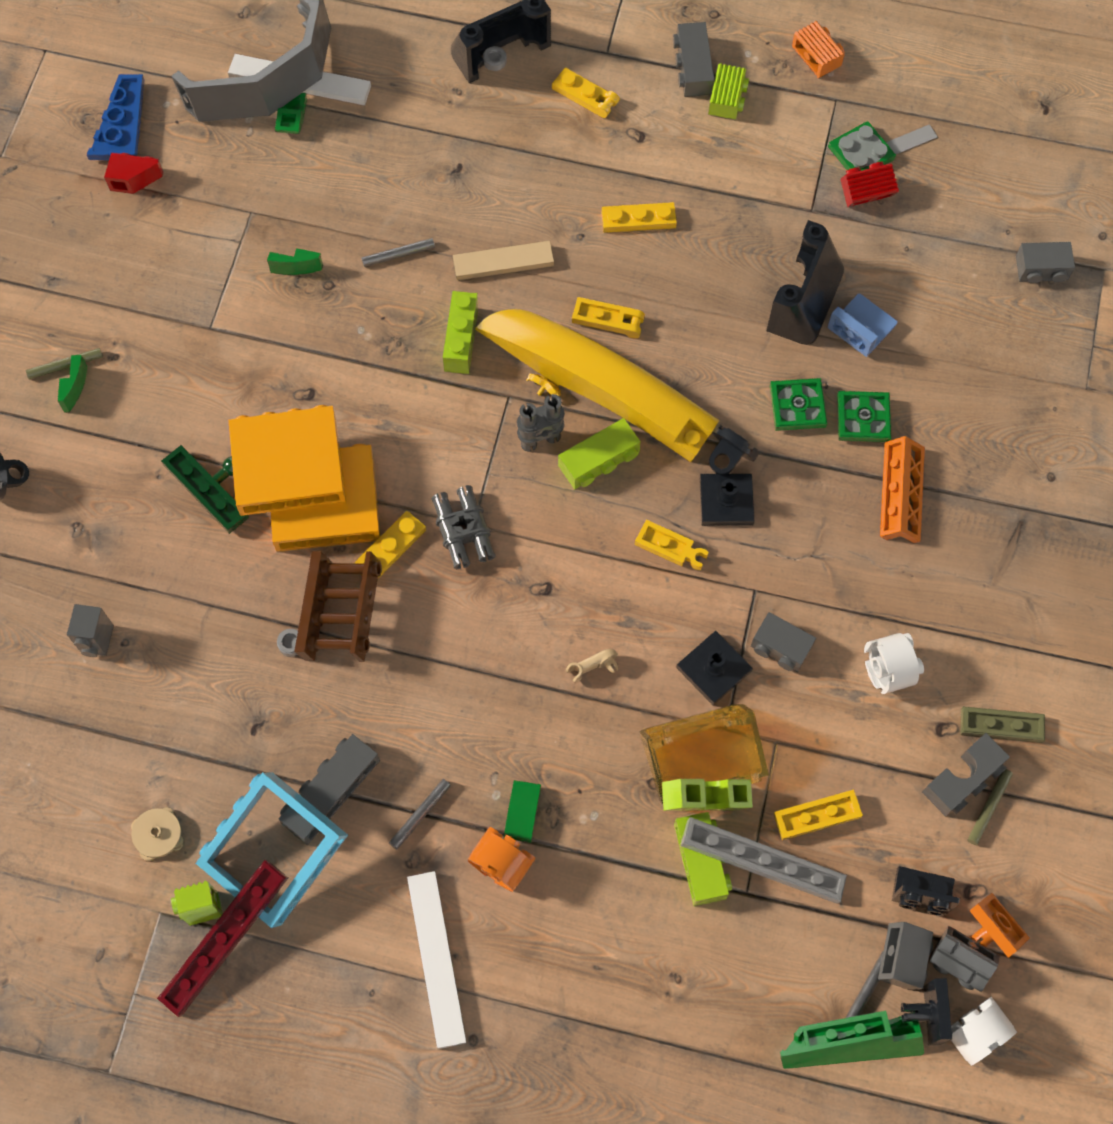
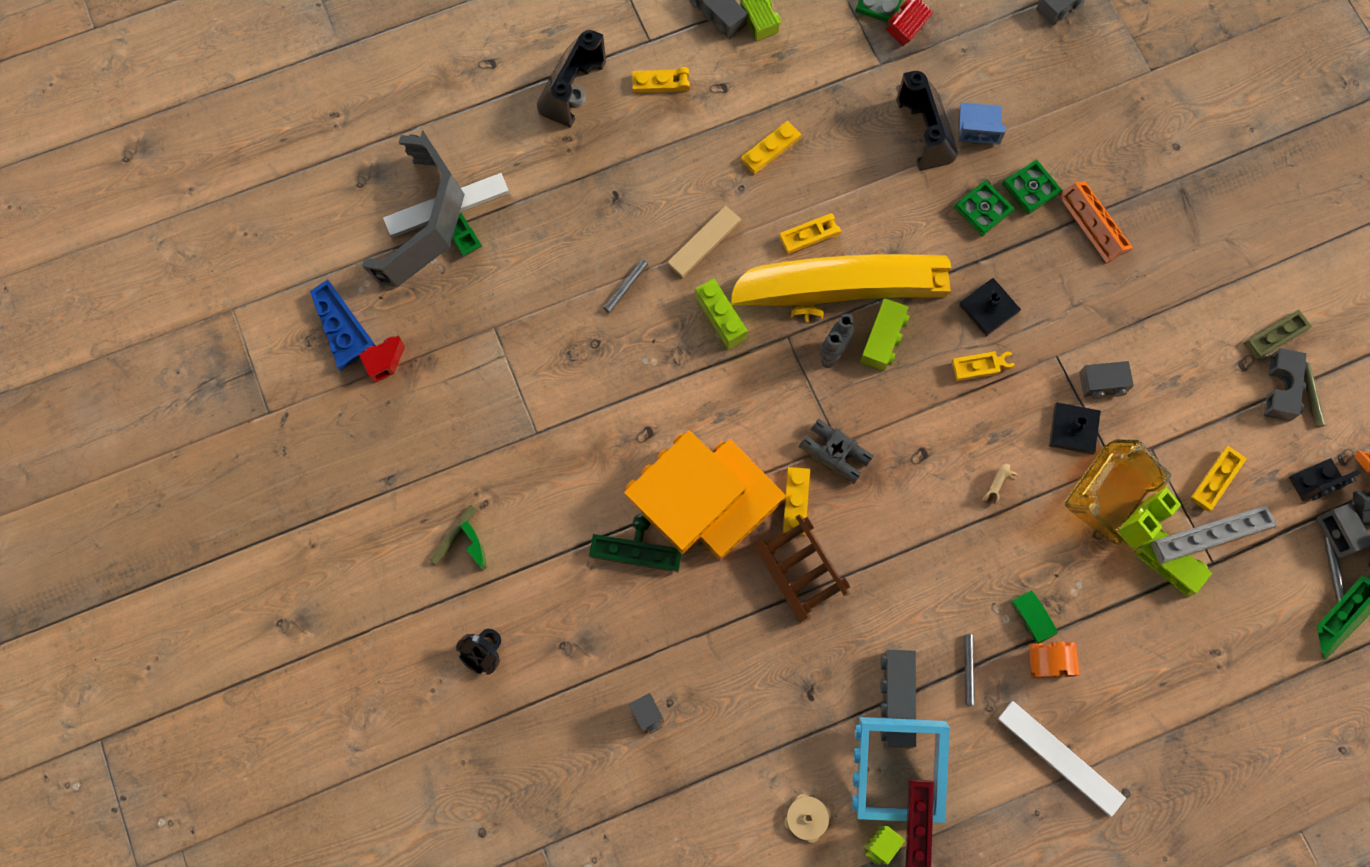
camera: 35 degrees left, 5 degrees up
green slope [267,248,323,275] -> none
light grey tile [277,629,298,657] -> none
black tile [709,424,759,475] -> none
white brick [864,633,924,694] -> none

